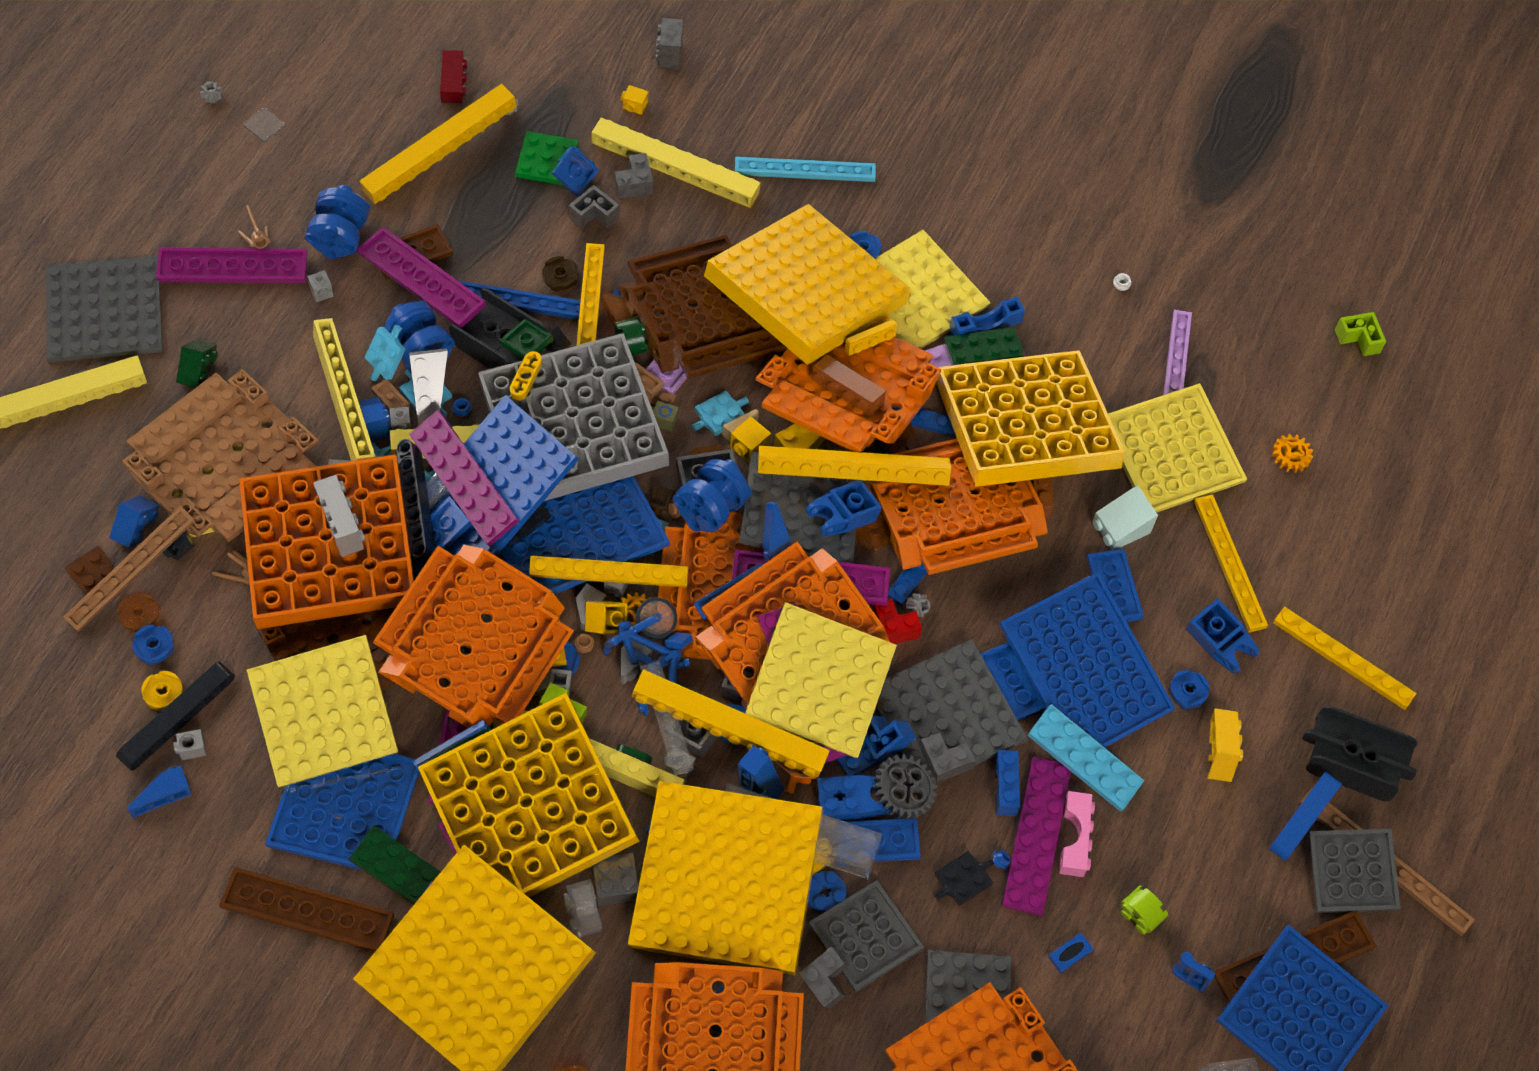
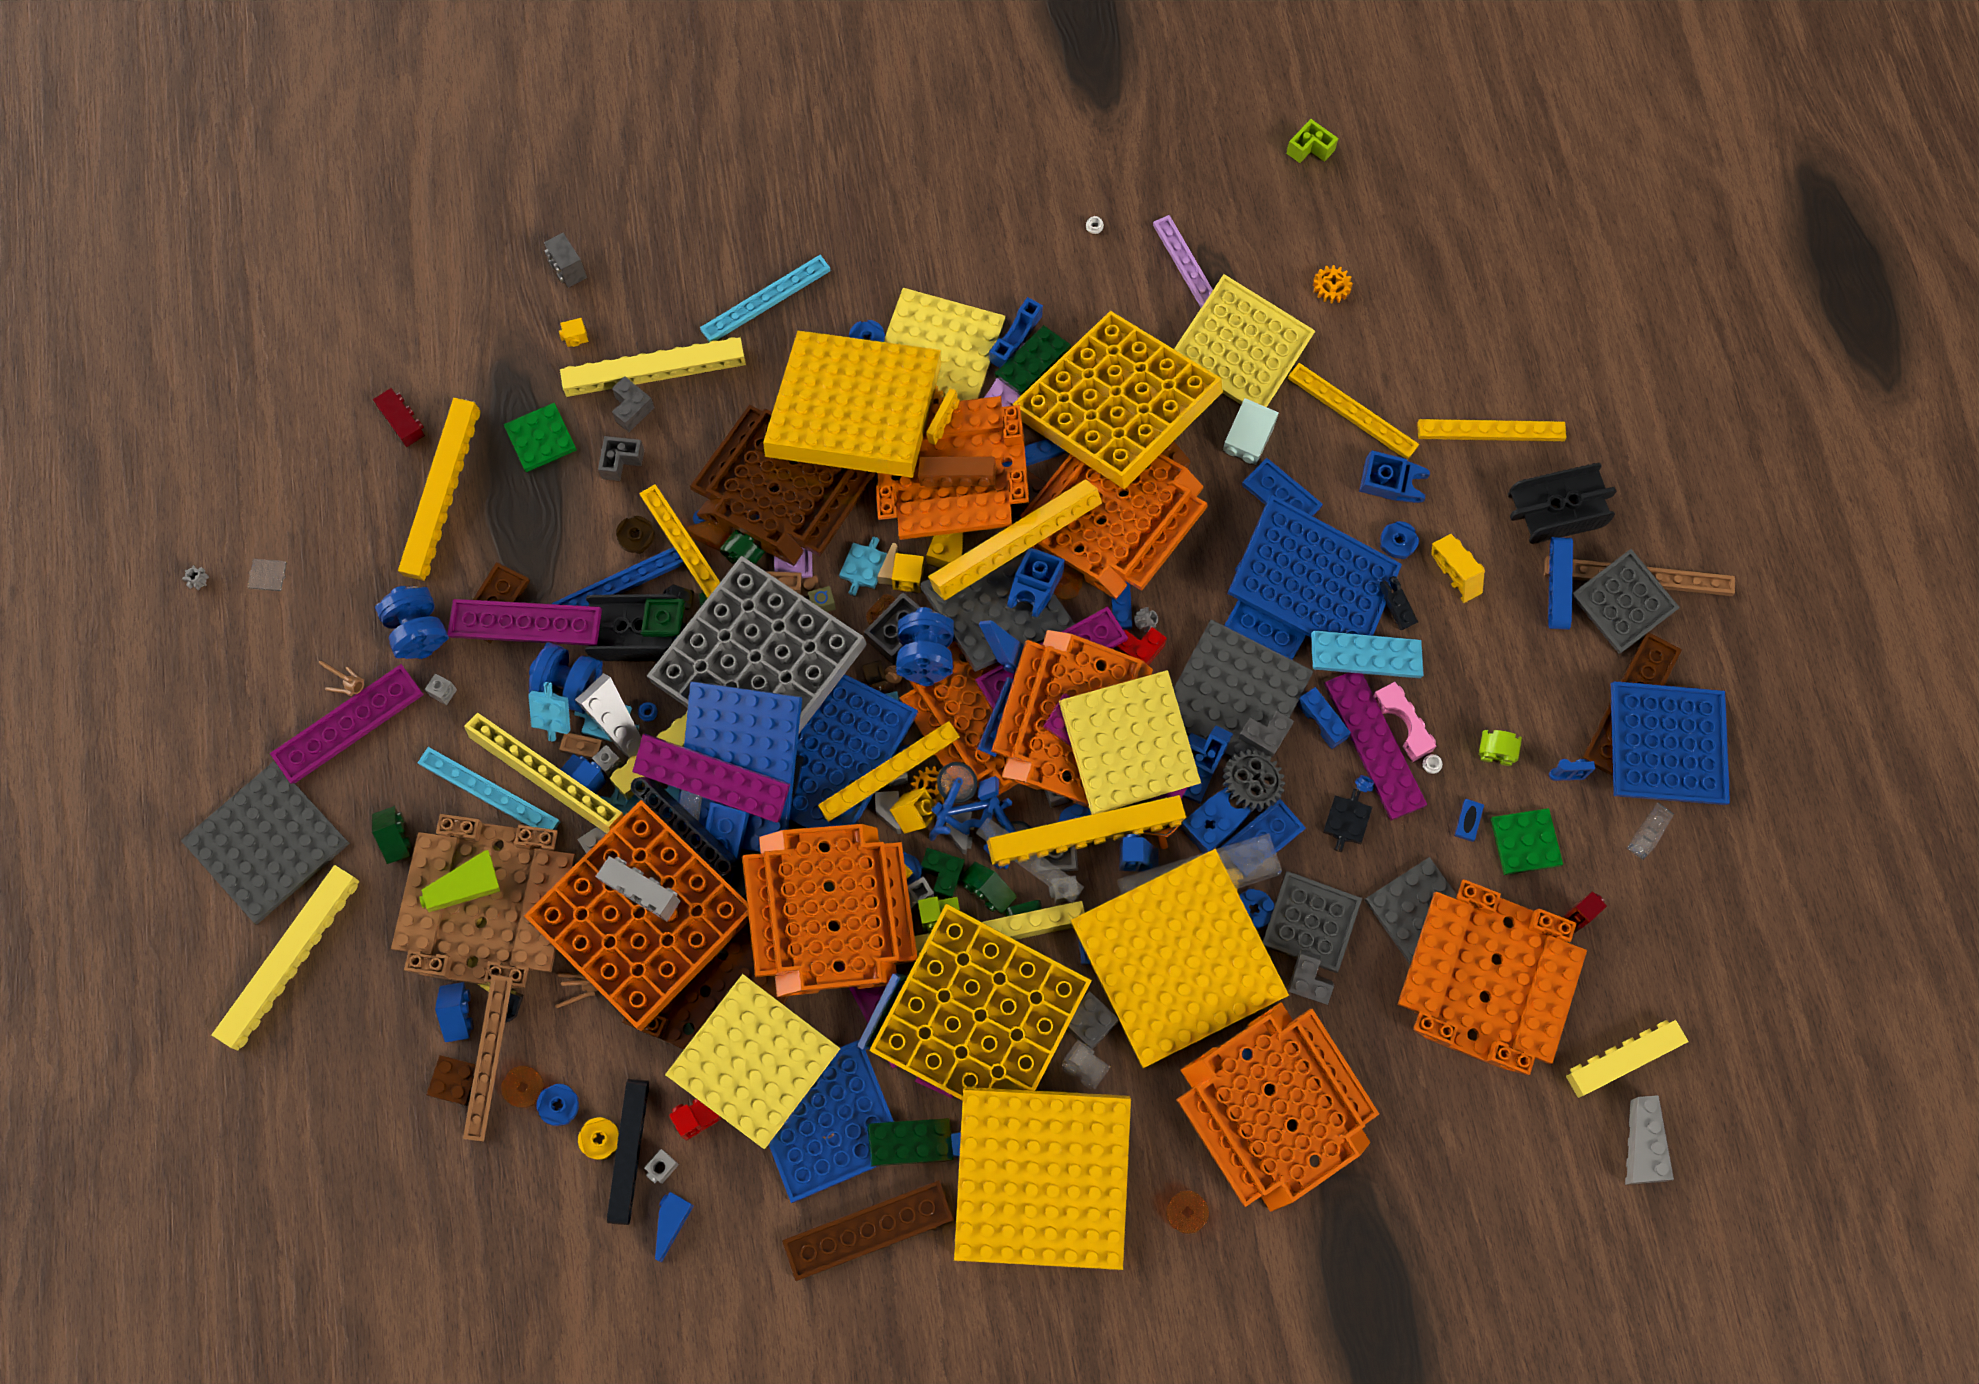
camera: 30 degrees left, 10 degrees up
yellow beam [510,352,542,401] -> none
blue plate [551,146,599,197] -> none
medium nougat plate [575,634,594,653] -> none
none -> medium azure plate [418,747,560,830]
none -> lime slope [419,850,500,912]
none -> red brick [669,1098,722,1141]
none -> dark green brick [921,848,965,899]
none -> dark green brick [959,862,1017,914]
none -> black hinge [1379,576,1418,631]
none -> white plate [1423,754,1443,774]
none -> green plate [1490,808,1563,875]

